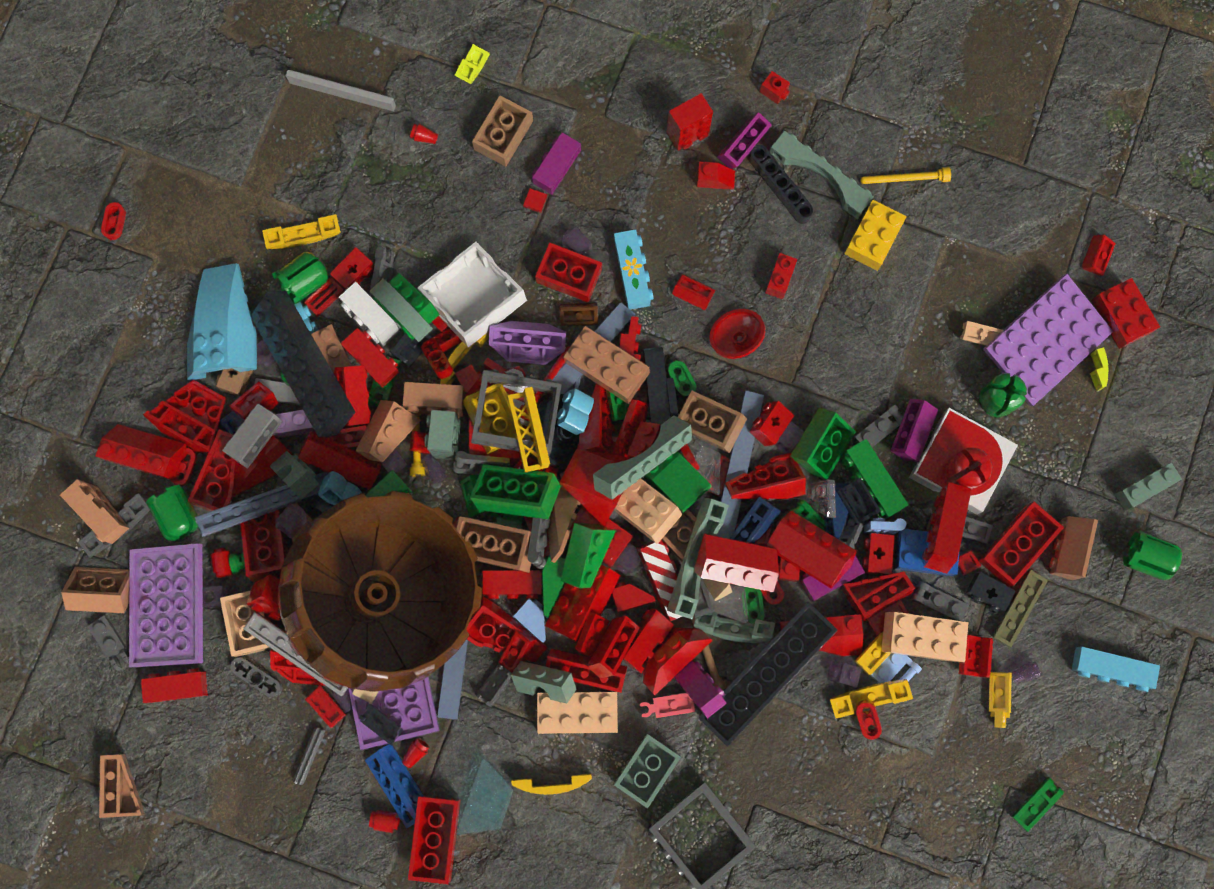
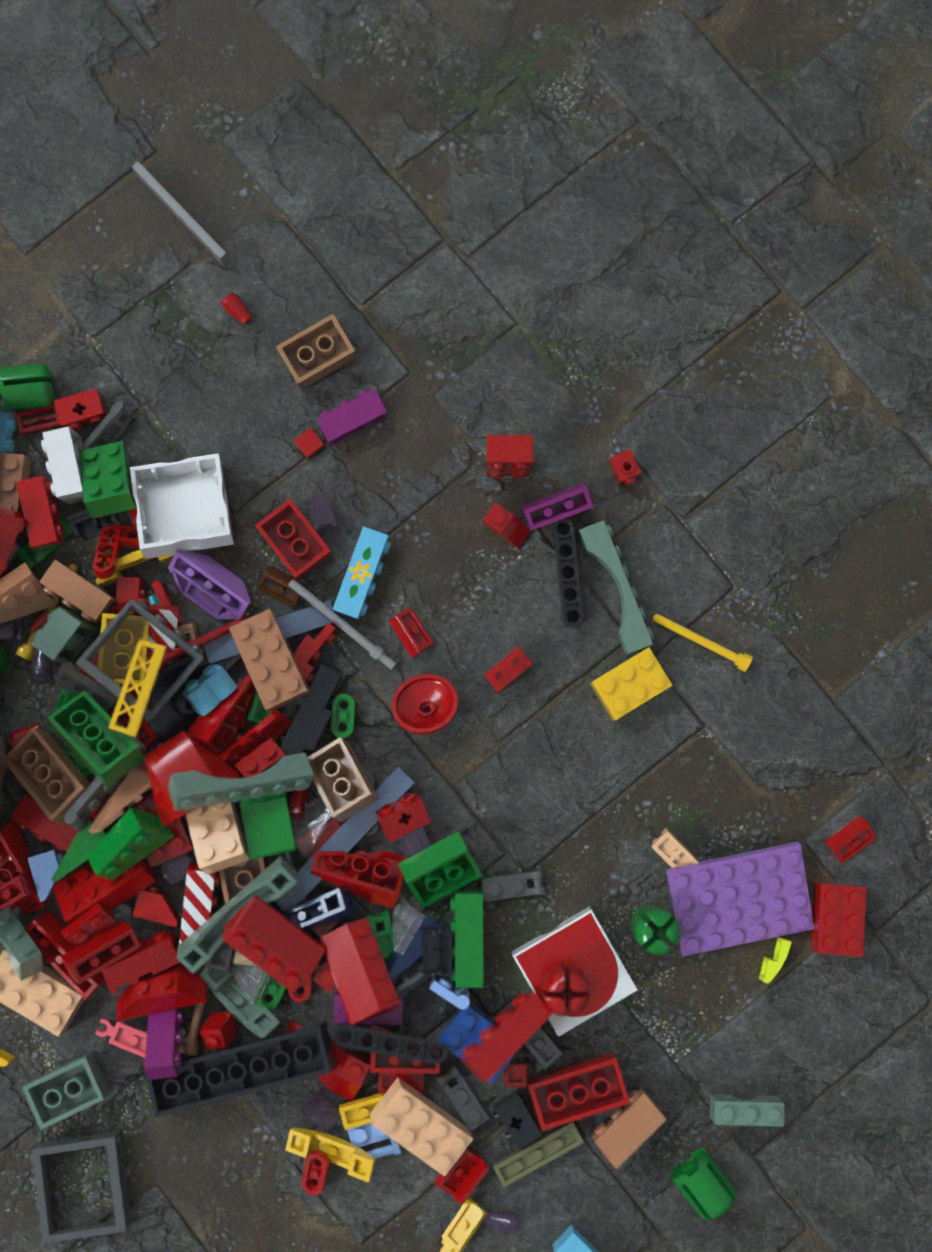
camera: 30 degrees right, 5 degrees up
yellow slope [262,214,341,249] -> none
sand green slope [369,278,433,342] -> none
neon yellow slope [455,44,490,84] -> none
red brick [862,533,894,575] -> none
magenta brick [891,399,938,462] -> none
none -> red brick [200,1013,238,1050]
none -> light grey bar [288,578,396,670]
none -> black beam [335,1025,447,1064]

